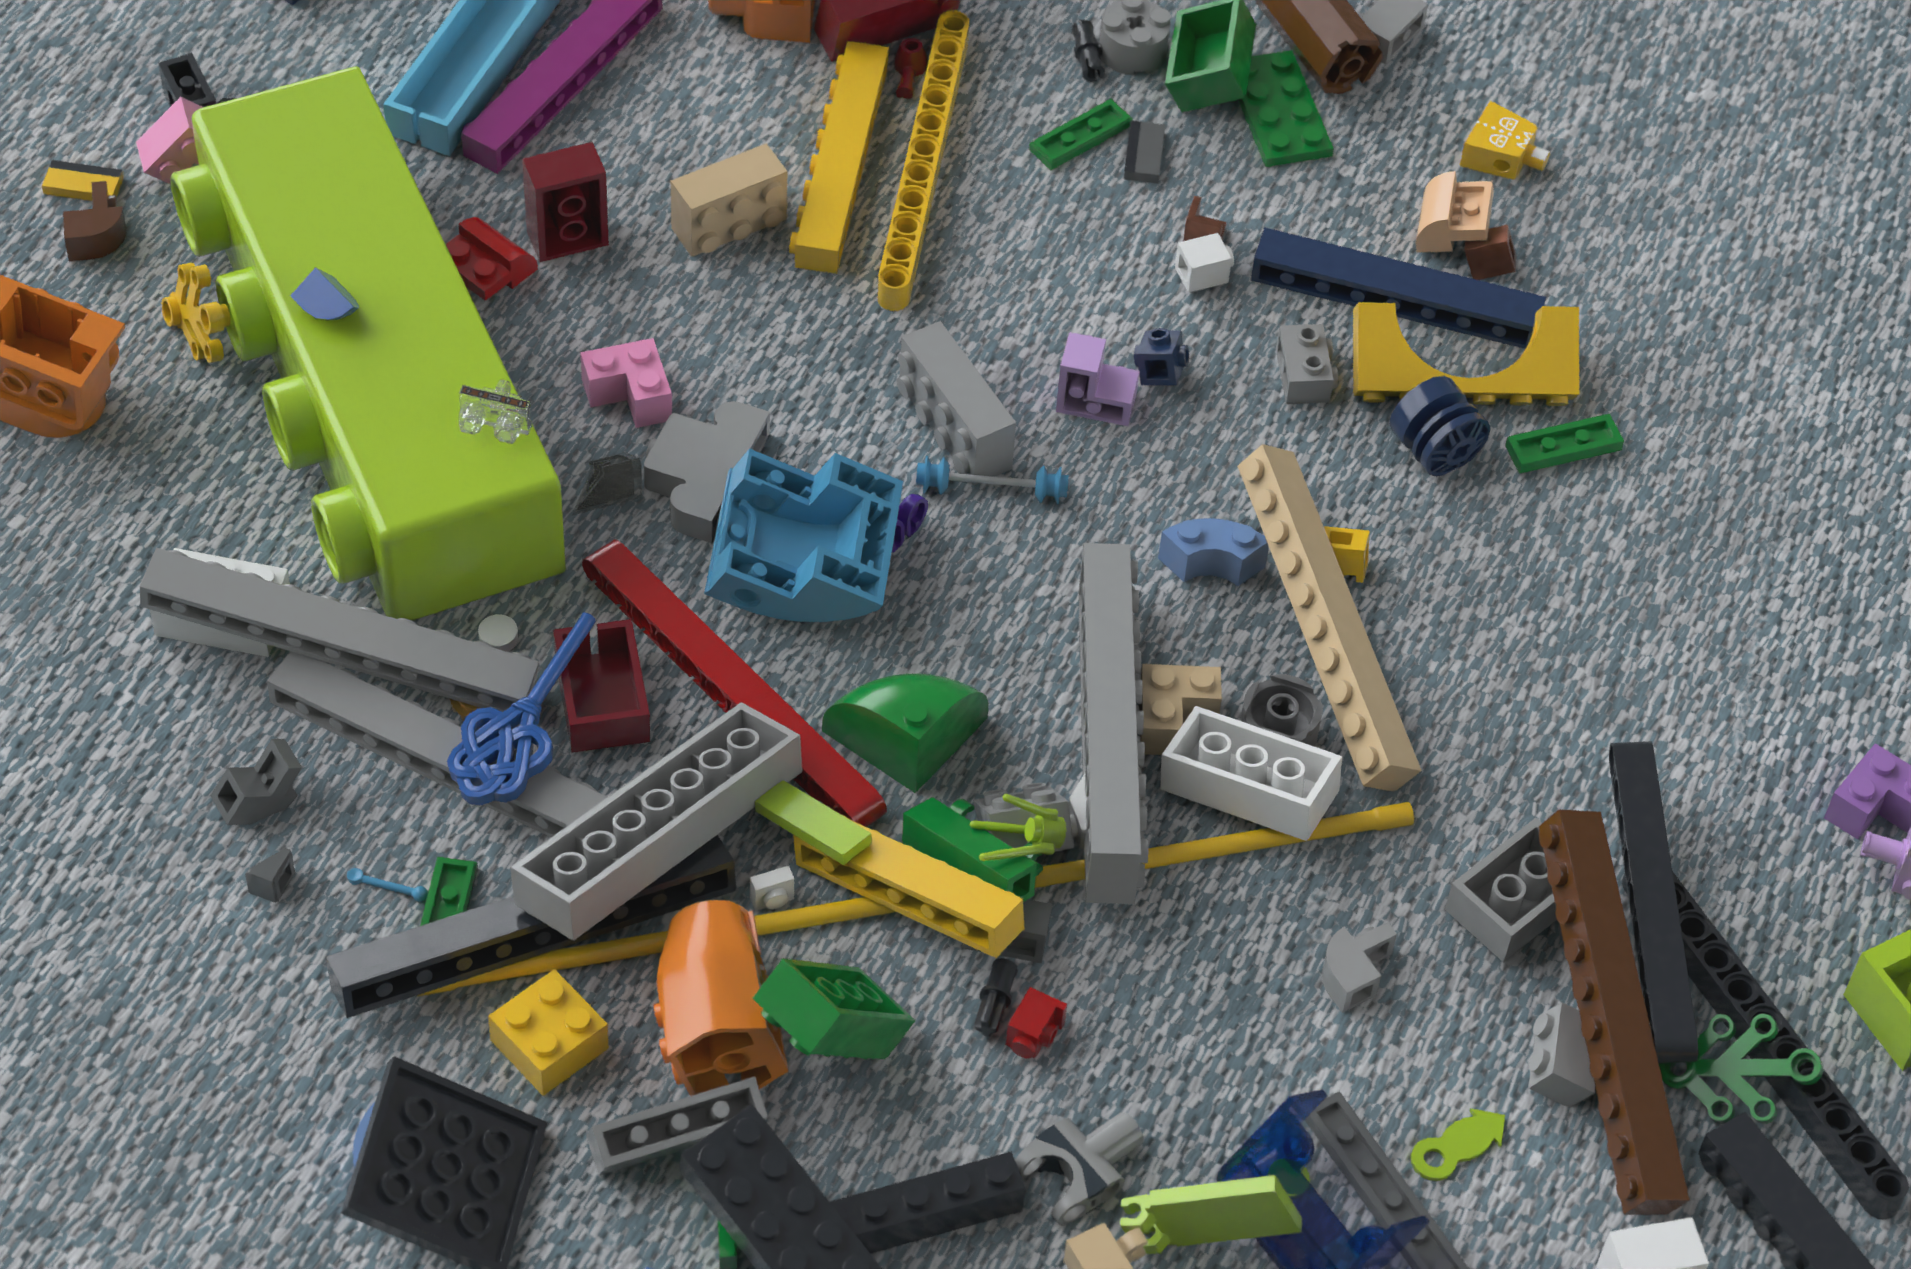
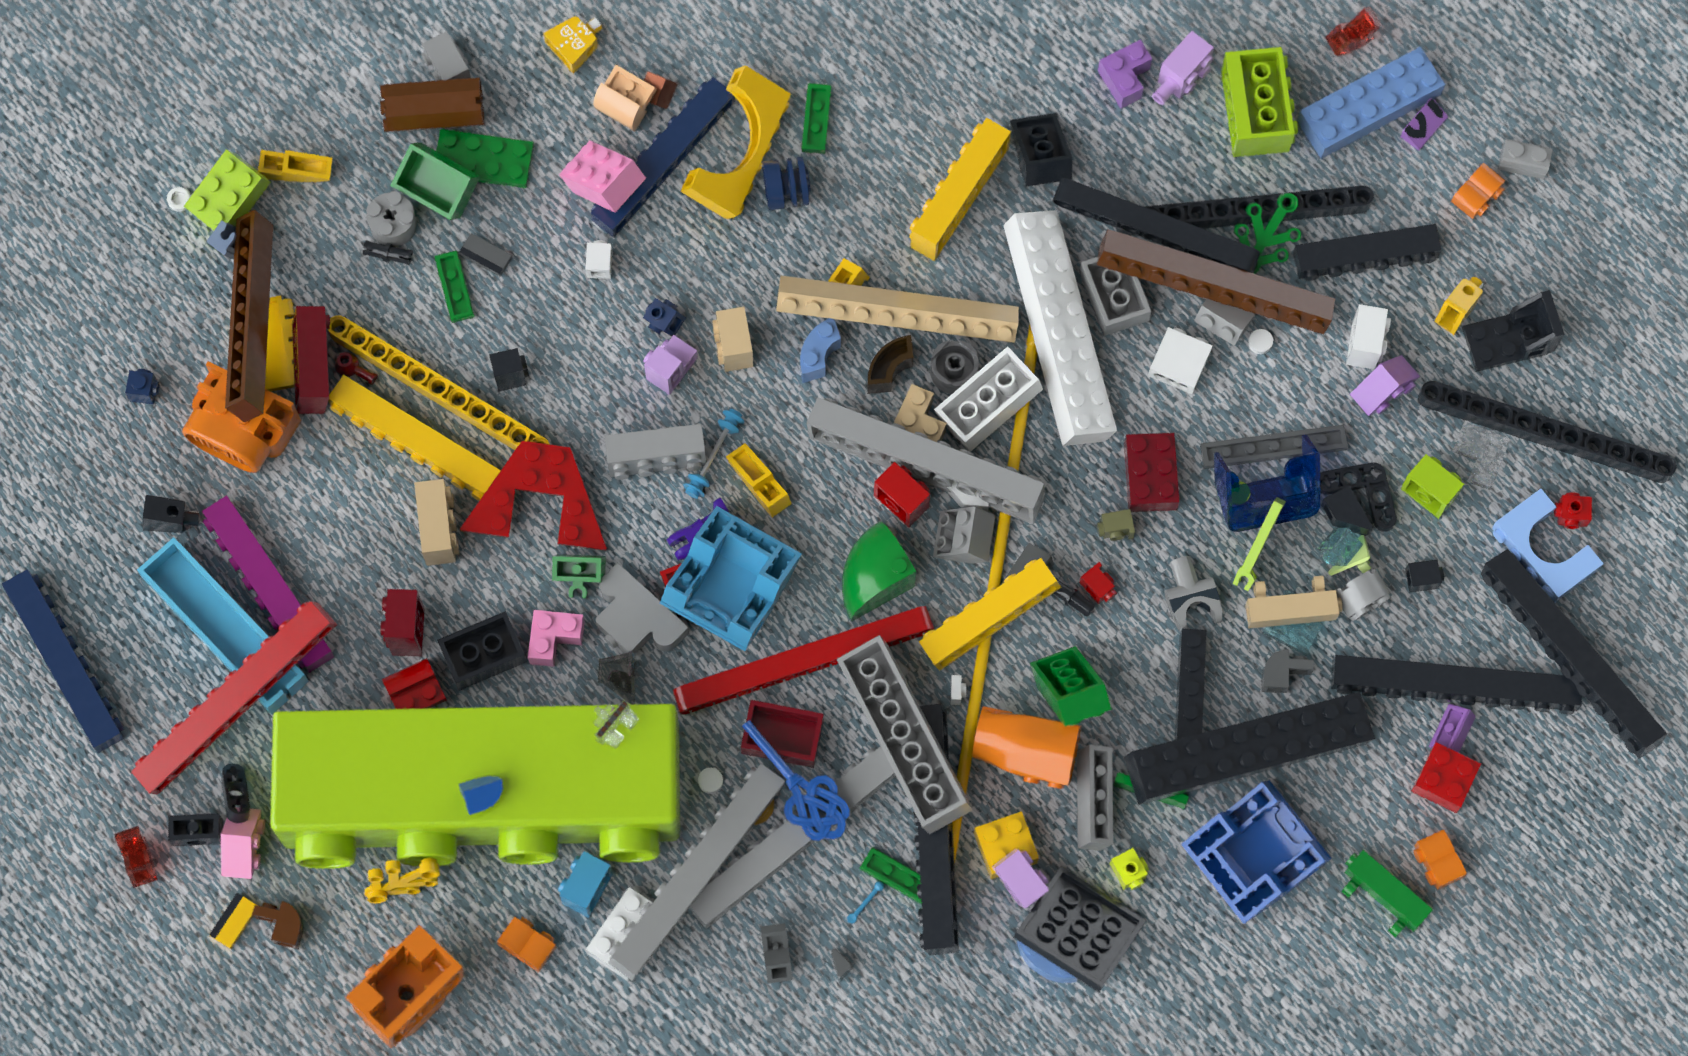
camera: 65 degrees left, 20 degrees up
lime tile [755,780,872,865] -> none
green brick [902,797,1043,902] -> none
lime plant [970,794,1066,861] -> none
copper panel [1183,196,1227,241] -> none
light grey brick [1276,324,1338,404] -> none
light grey brick [1322,922,1397,1013] -> none
lime brick [1410,1108,1505,1181] -> none
none -> clear red brick [114,826,158,888]
none -> brick [131,601,337,795]
none -> black brick [437,611,527,691]
none -> red wing [460,441,606,551]
none -> black brick [489,348,529,392]
none -> orange brick [497,917,556,972]
none -> green brick [552,554,606,598]
none -> dark azure brick [558,851,613,918]
none -> bright pink brick [559,141,646,212]
none -> tan brick [712,307,753,372]
none -> yellow slope [726,443,792,518]
none -> dark brown brick [867,335,914,394]
none -> red brick [874,462,930,528]
none -> yellow brick [909,117,1011,261]
none -> lavender brick [992,848,1049,909]
none -> white brick [1003,210,1117,446]
none -> black slope [1010,113,1072,187]
none -> olive brick [1097,509,1135,541]
none -> neon yellow brick [1109,848,1149,890]
none -> dark red brick [1124,433,1179,512]
none -> white piece [1148,327,1213,394]
none -> white tile [1248,329,1273,354]

